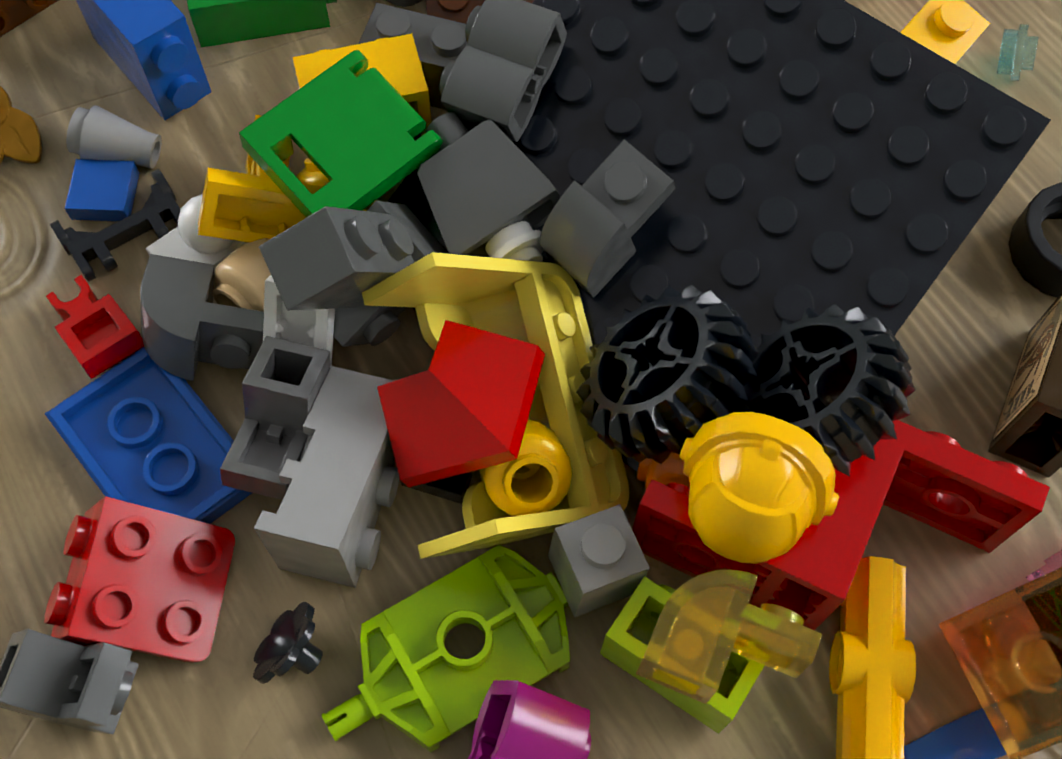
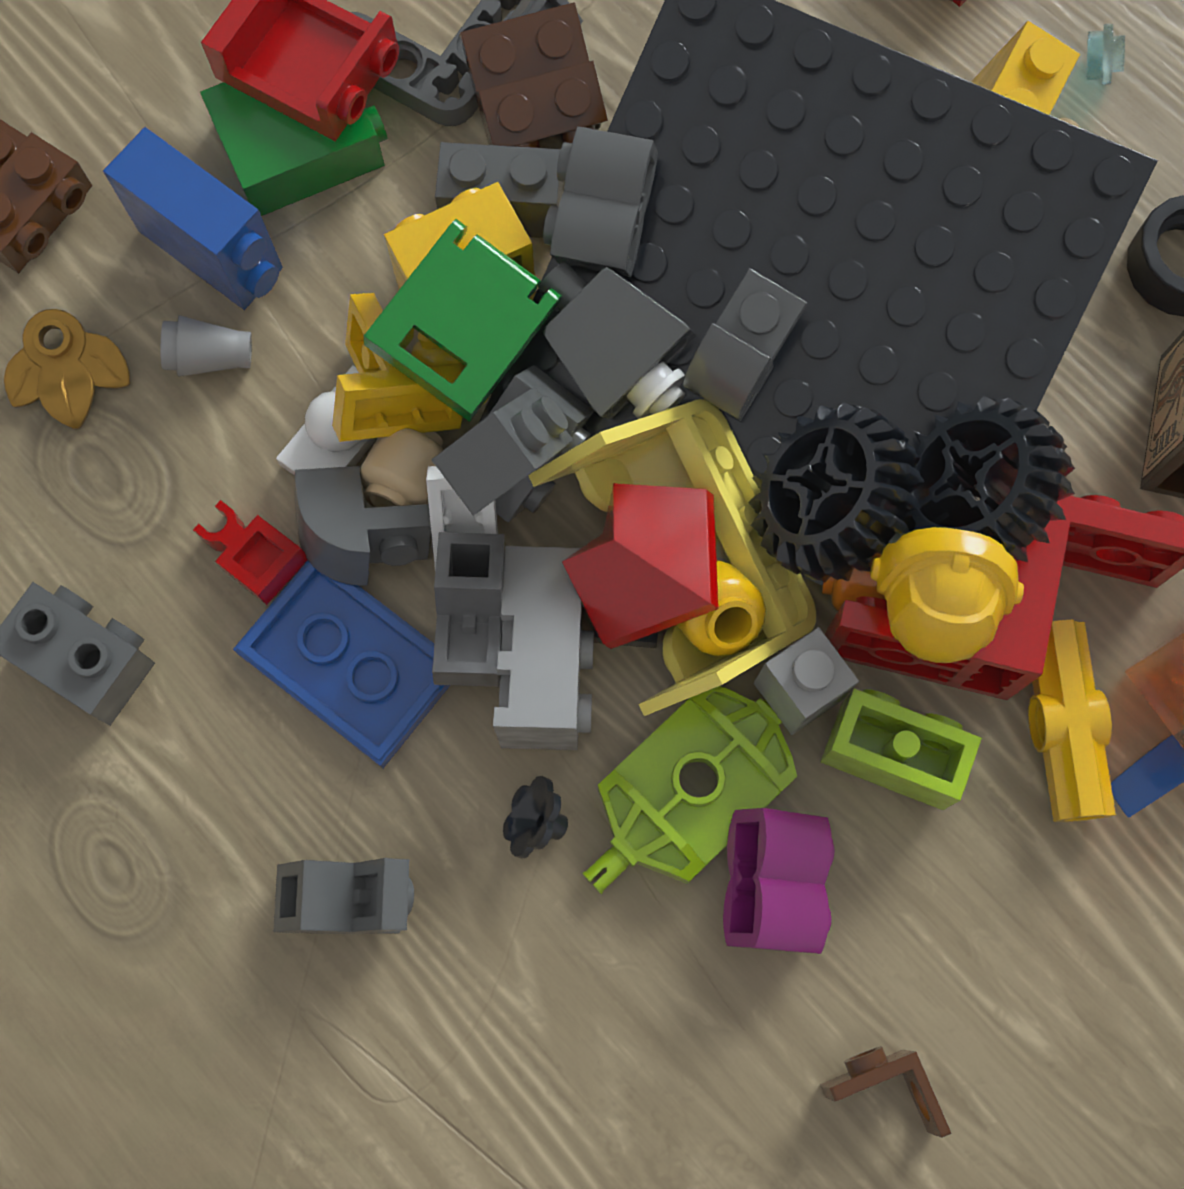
camera: 10 degrees left, 10 degrees up
red bracket [44,496,235,663] -> none
black piece [50,169,180,282] -> none
blue tile [64,159,140,221] -> none
clear yellow brick [636,570,822,704] -> none

